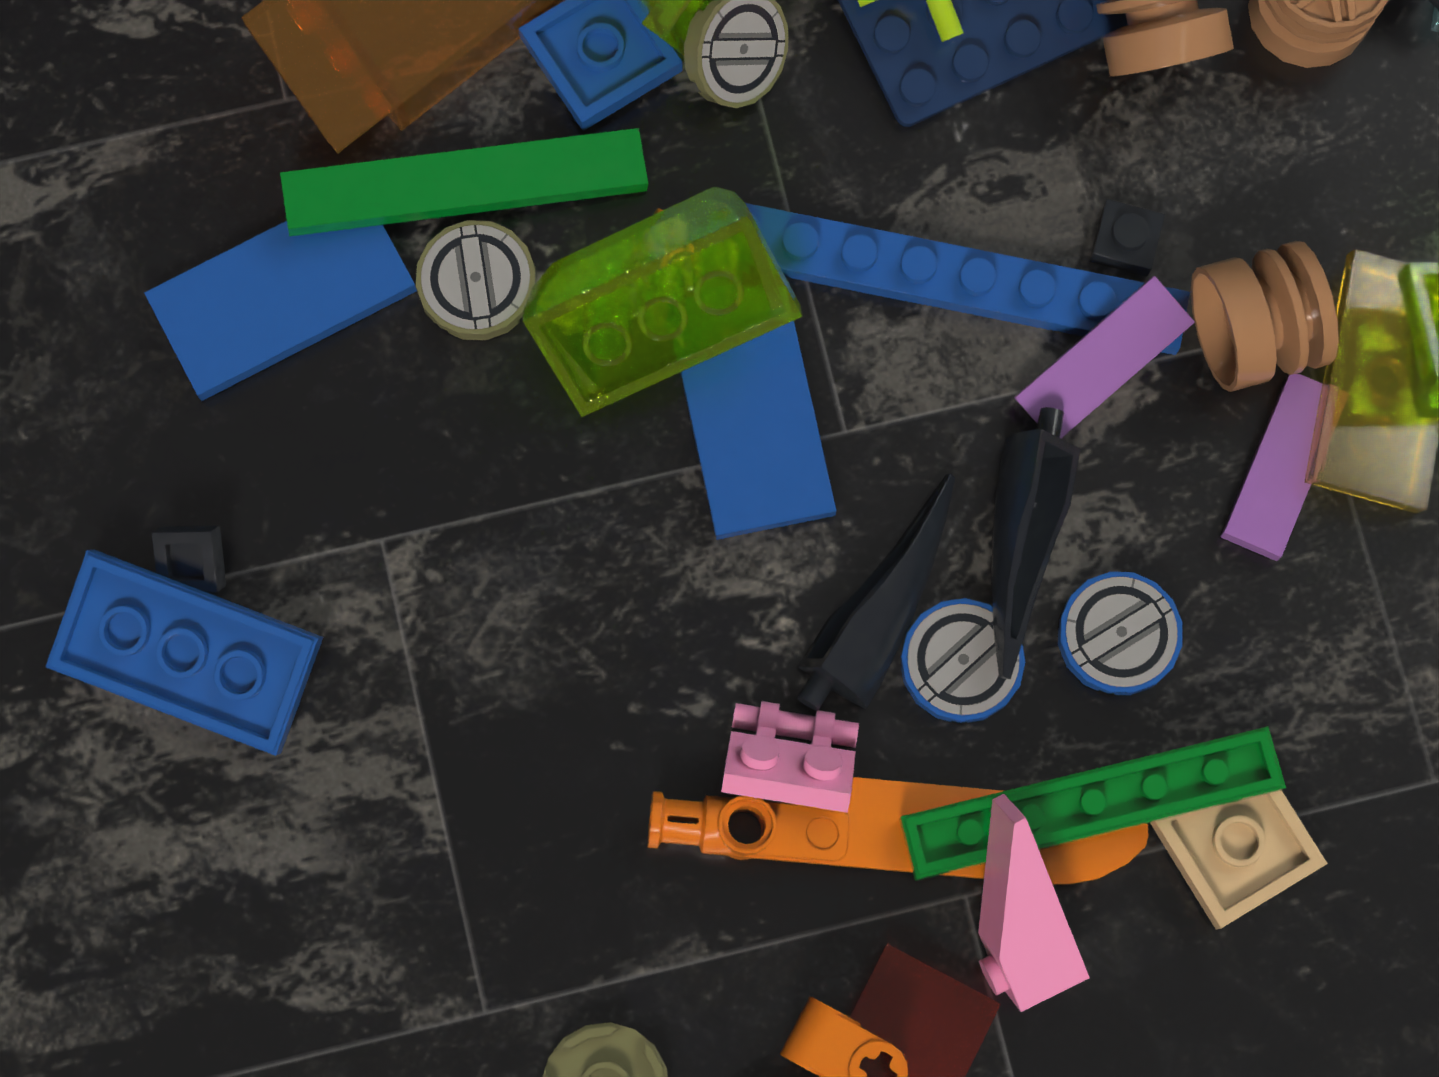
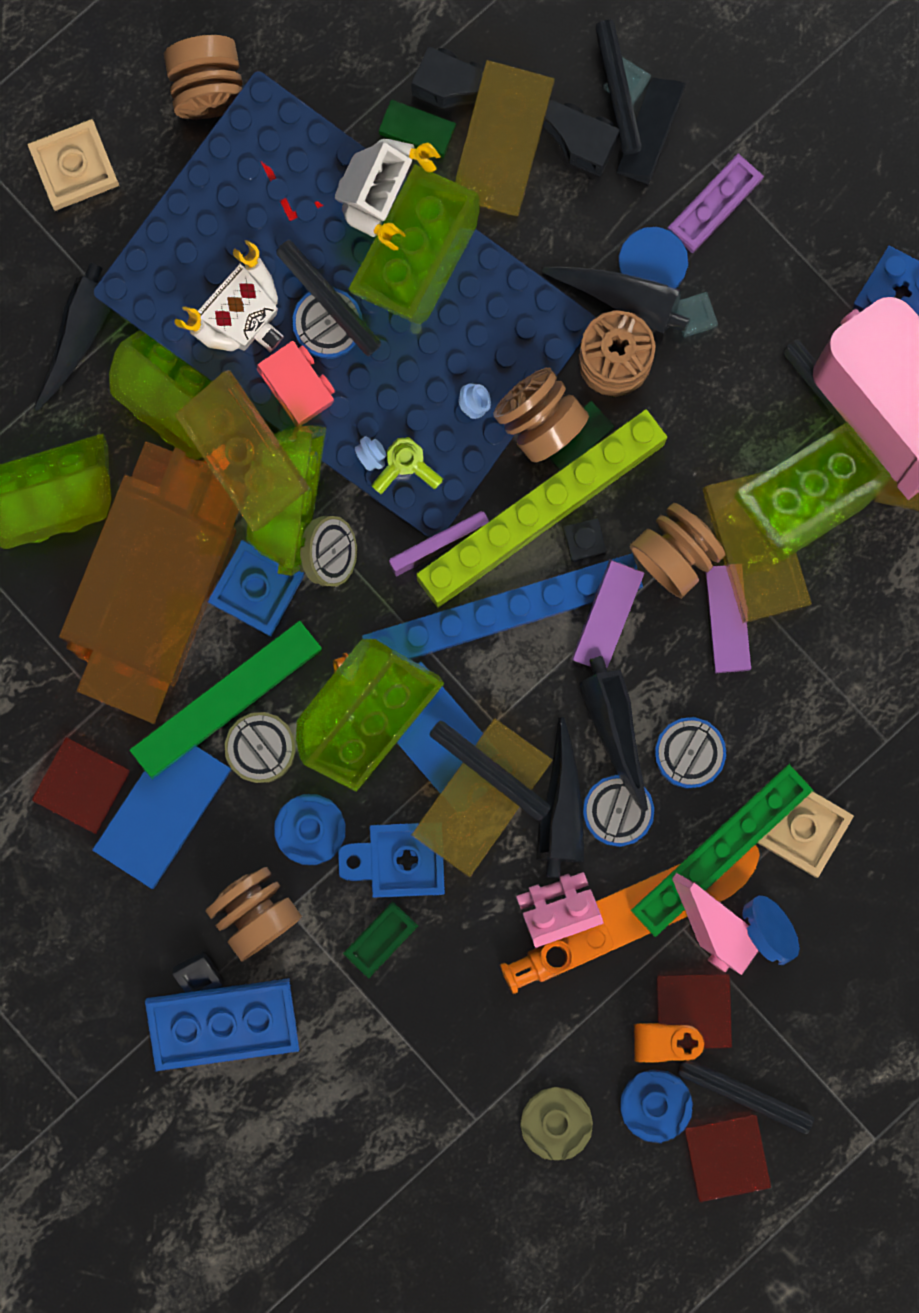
camera: 25 degrees left, 5 degrees up
none -> clear red tile [32,737,130,834]
none -> medium nougat wheel [205,867,302,962]
none -> blue tile [275,794,345,865]
none -> blue plate [338,823,445,898]
none -> dark green tile [343,901,418,978]
none -> medium lavender tile [389,511,489,576]
none -> clear yellow tile [411,718,552,877]
none -> lime brick [416,409,668,608]
none -> black axle [429,720,551,821]
none -> dark green tile [547,401,615,471]
none -> blue tile [742,895,800,965]

